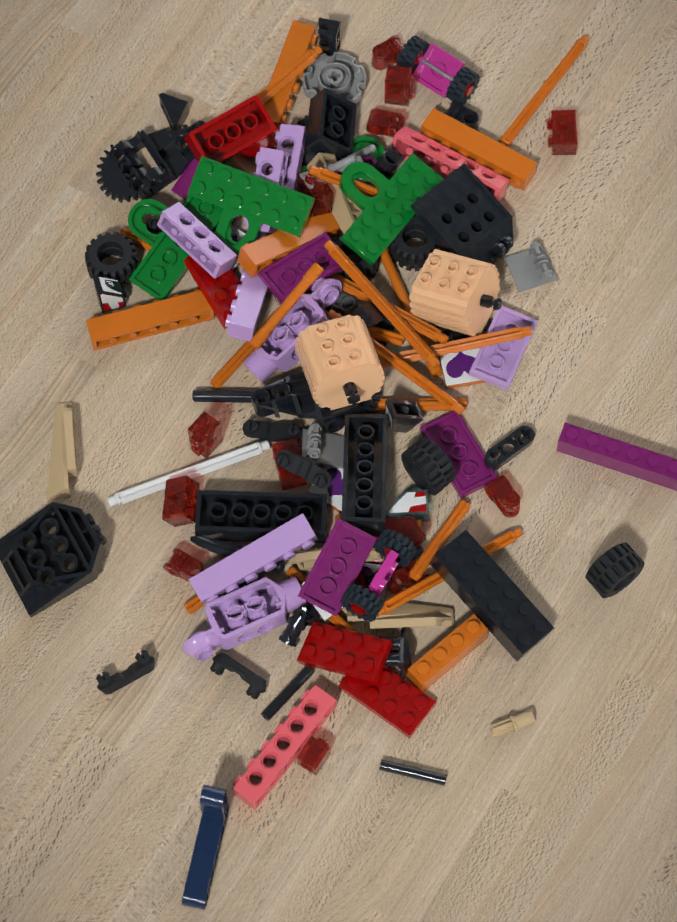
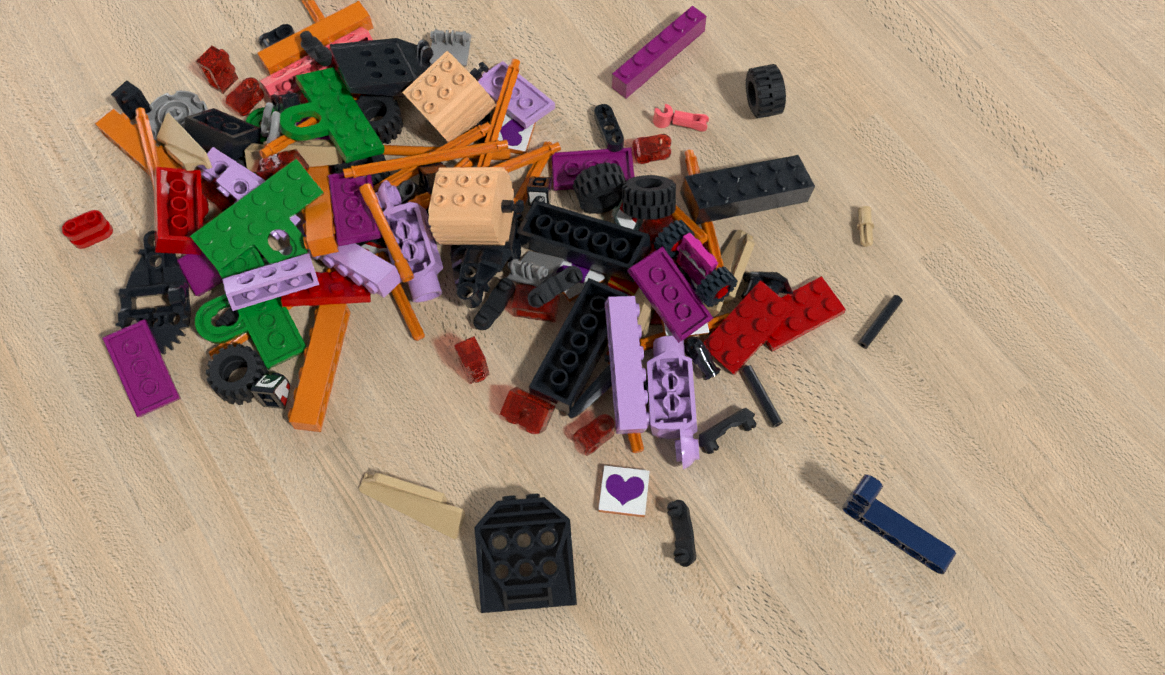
camera: 65 degrees left, 0 degrees up
white piece [107,440,270,507] -> none
black slope [158,93,189,130] -> none
black axle [192,389,283,403] -> none
coral brick [233,685,337,810] -> none
clear red brick [297,736,331,776] -> none
clear red piece [371,35,404,70] -> none
plate [396,35,480,105] -> none
orange brick [407,614,489,692] -> none
none -> red brick [62,210,113,249]
none -> magenta tile [102,319,181,418]
none -> tan wedge [157,112,213,171]
none -> black piece [300,31,332,66]
none -> tile [599,465,650,517]
none -> black tyre [622,175,676,220]
none -> coral piece [653,104,709,132]

